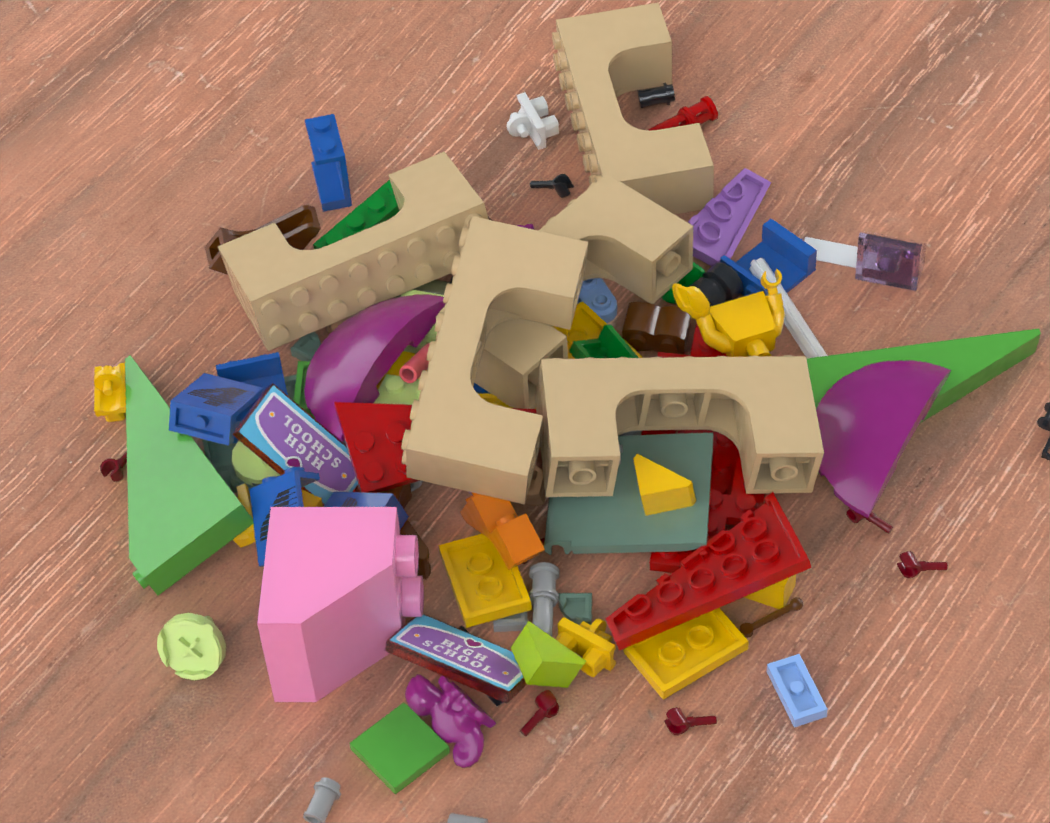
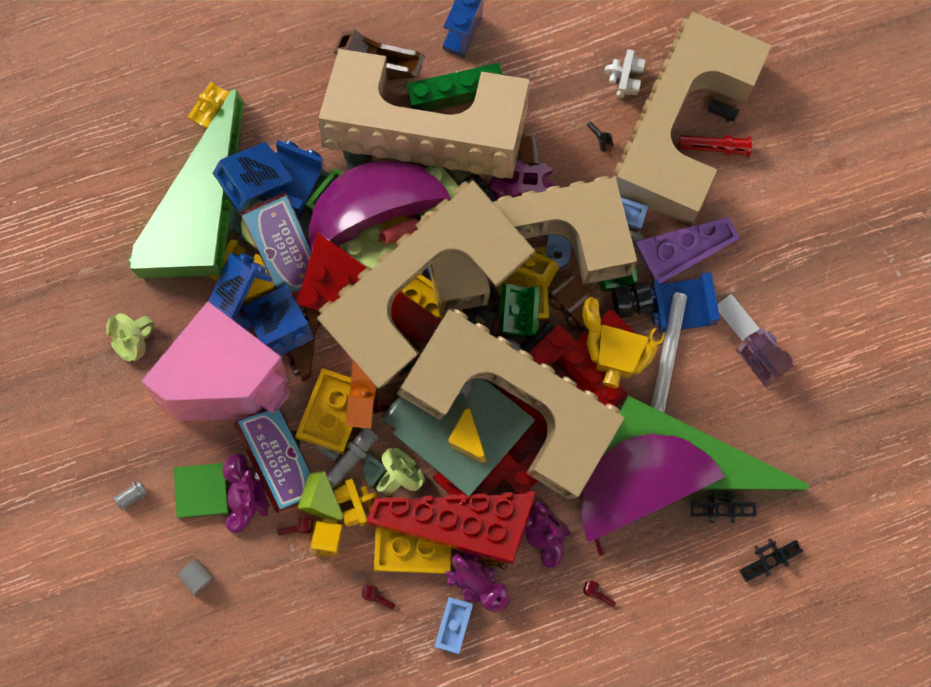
camera: 25 degrees right, 25 degrees up
dark red hand [100,451,127,482] -> none
none -> yellow slope [310,518,343,558]
none -> yellowish green tile [377,448,425,497]
none -> magenta animal [445,551,509,612]
none -> yellow slope [516,252,559,288]
none -> magenta animal [525,501,571,568]
none -> black piece [690,491,756,523]

